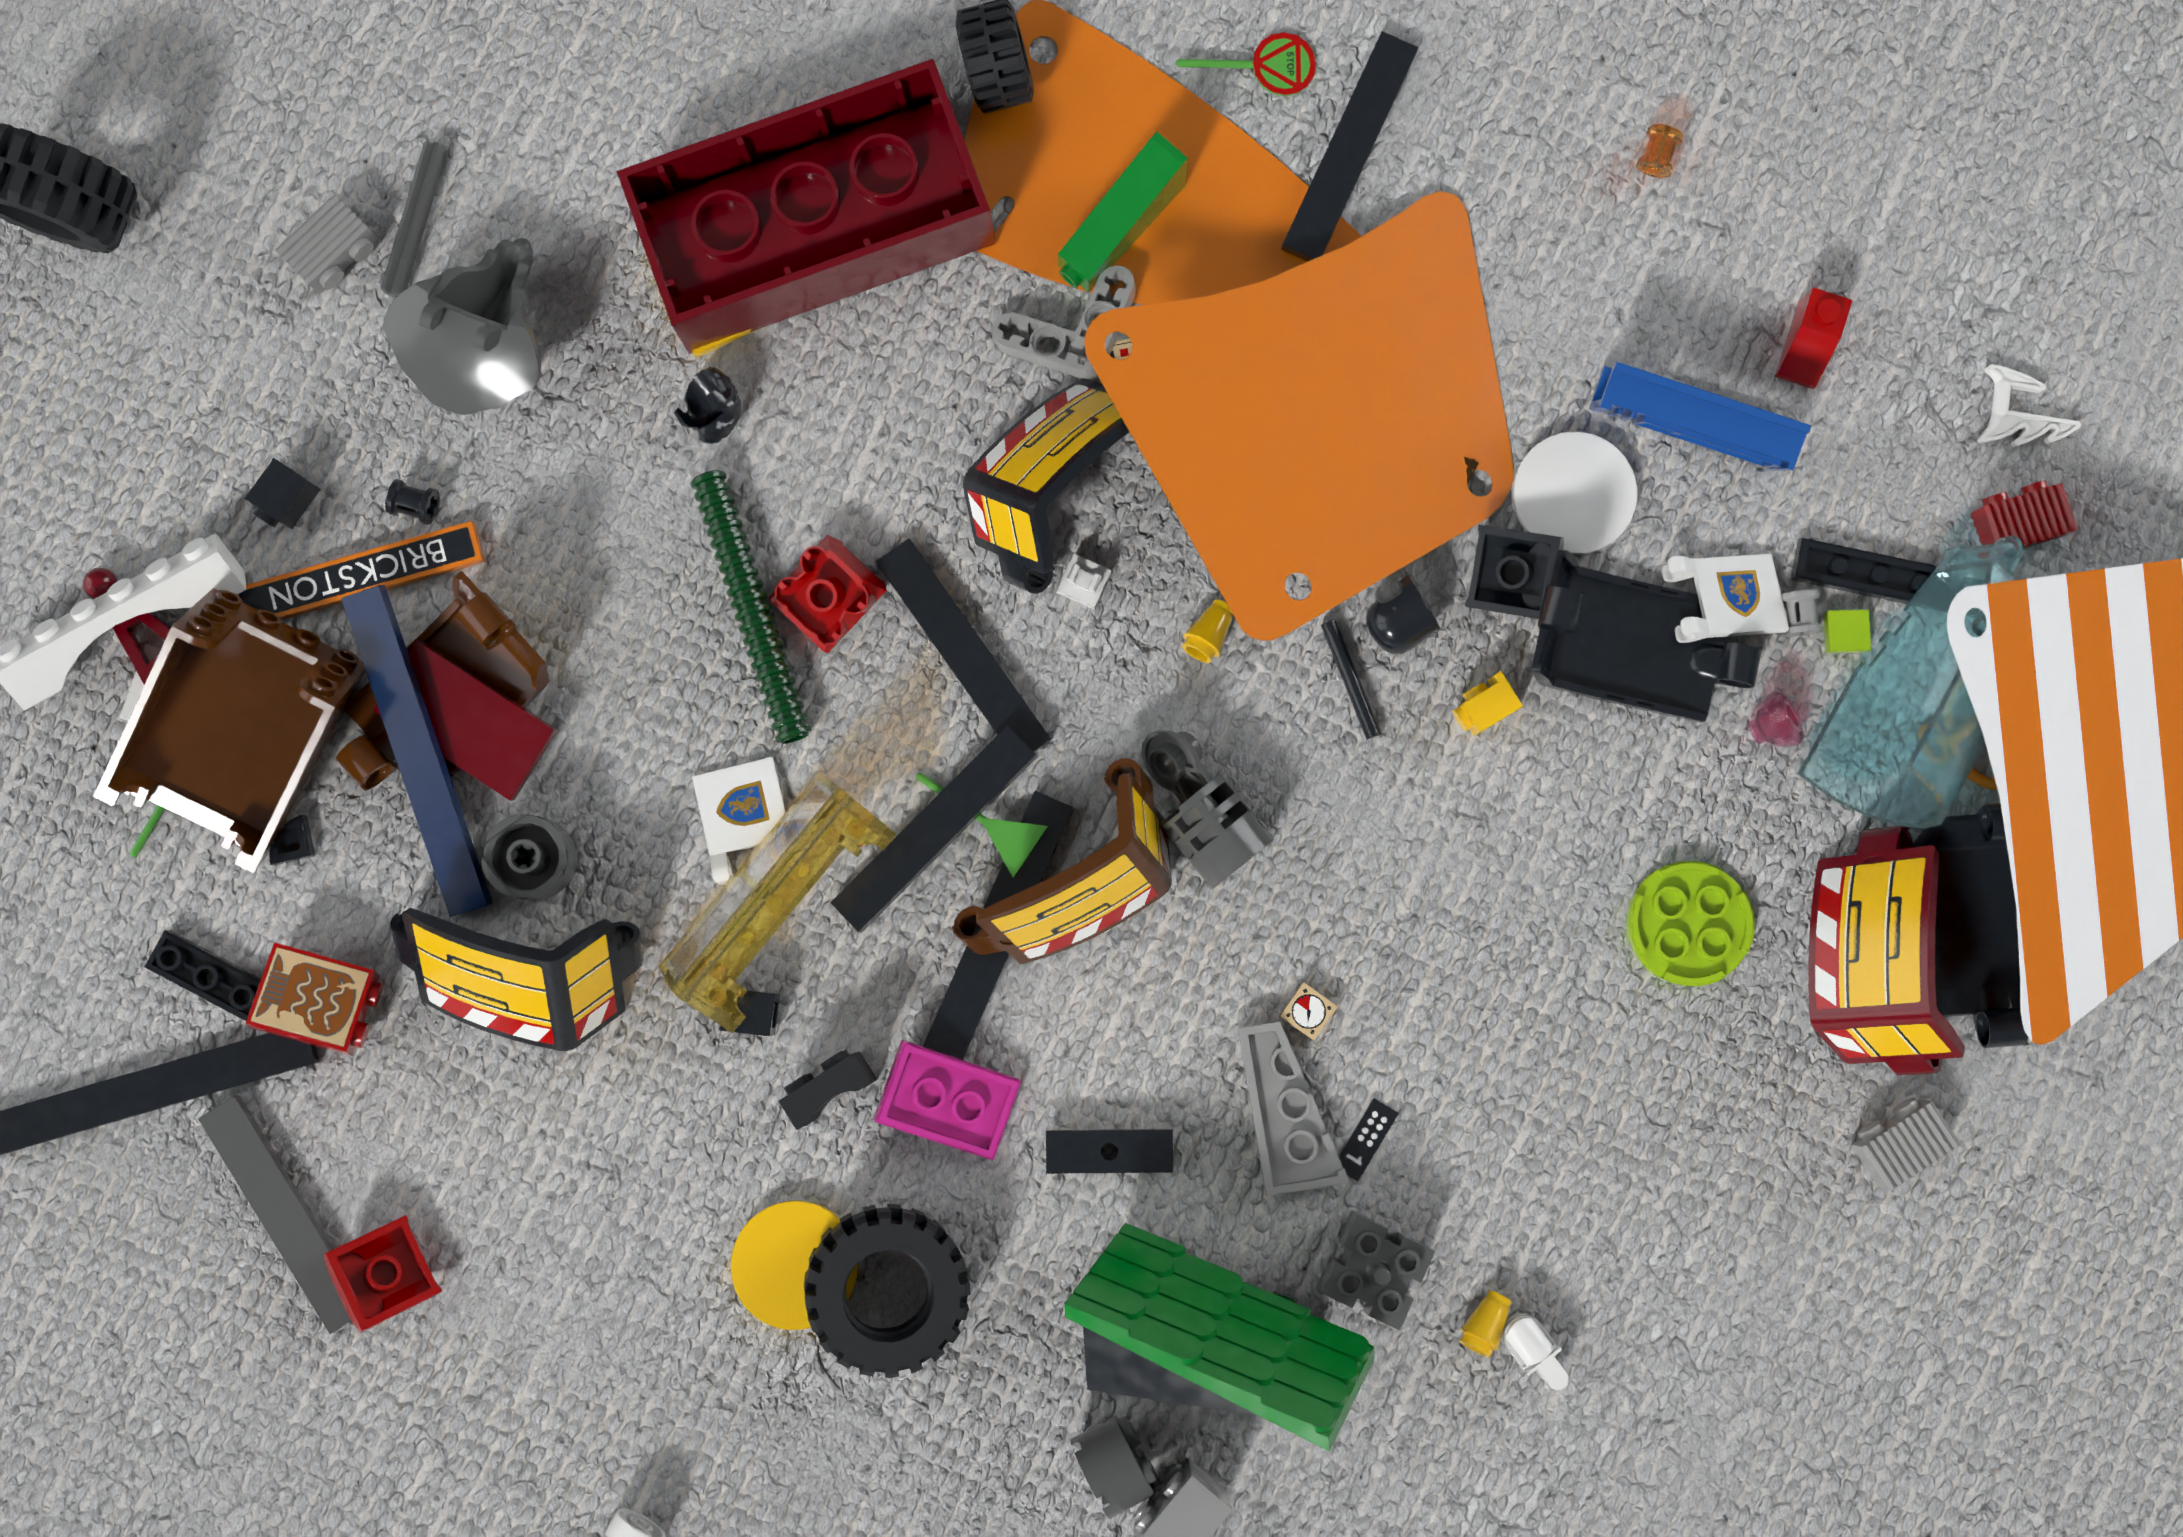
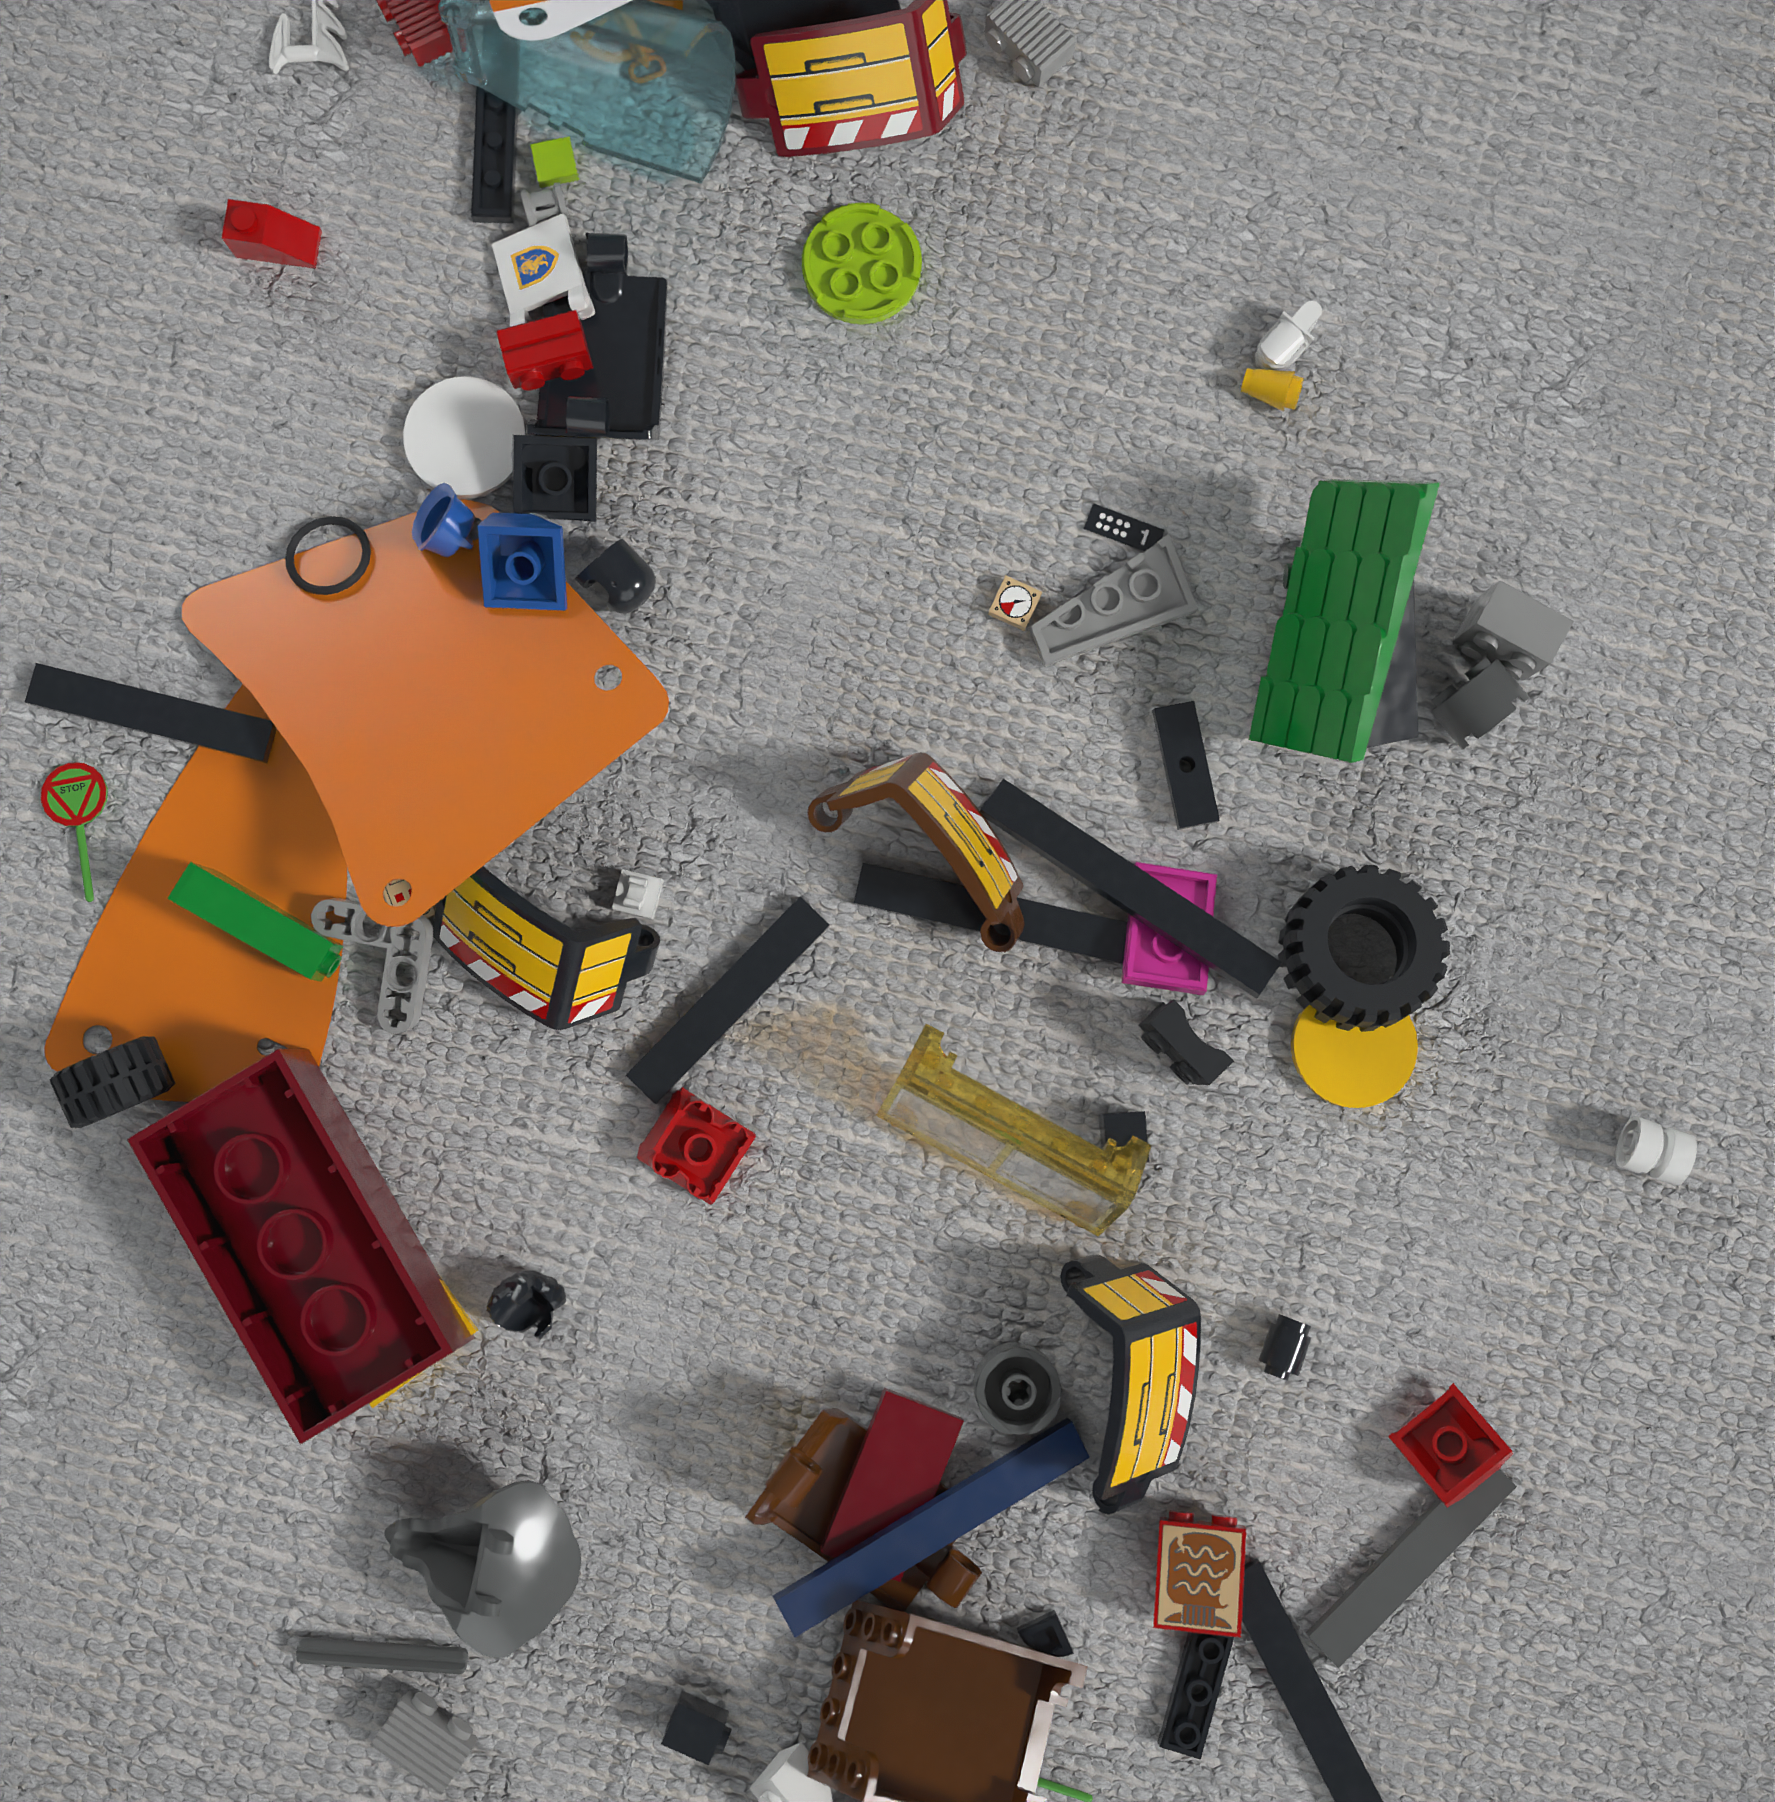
camera: 110 degrees left, 0 degrees up
tile [237,521,485,620] -> none
black bush [385,479,440,525] -> none
dark green piece [690,470,812,744] -> none
white flag [692,757,799,885] -> none
black tile [830,725,1038,933] -> none
bright green piece [916,773,1049,878] -> none
dark grey cylinder [1141,730,1274,889] -> none
yellow cone [1182,599,1234,663] -> none
dark grey brick [1317,1210,1435,1330] -> none
black bar [1321,619,1382,740] -> none
yellow brick [1452,671,1523,736] -> none
blue piece [1588,362,1812,471] -> none
clear orange bush [1636,124,1684,178] -> none
clear pink brick [1748,691,1804,747] -> none
none -> black tyre [285,516,371,595]
none -> blue piece [412,483,475,557]
none -> blue slope [478,513,567,611]
none -> red brick [496,310,593,391]
none -> black tile [980,778,1282,999]
none -> black brick [1258,1314,1312,1381]

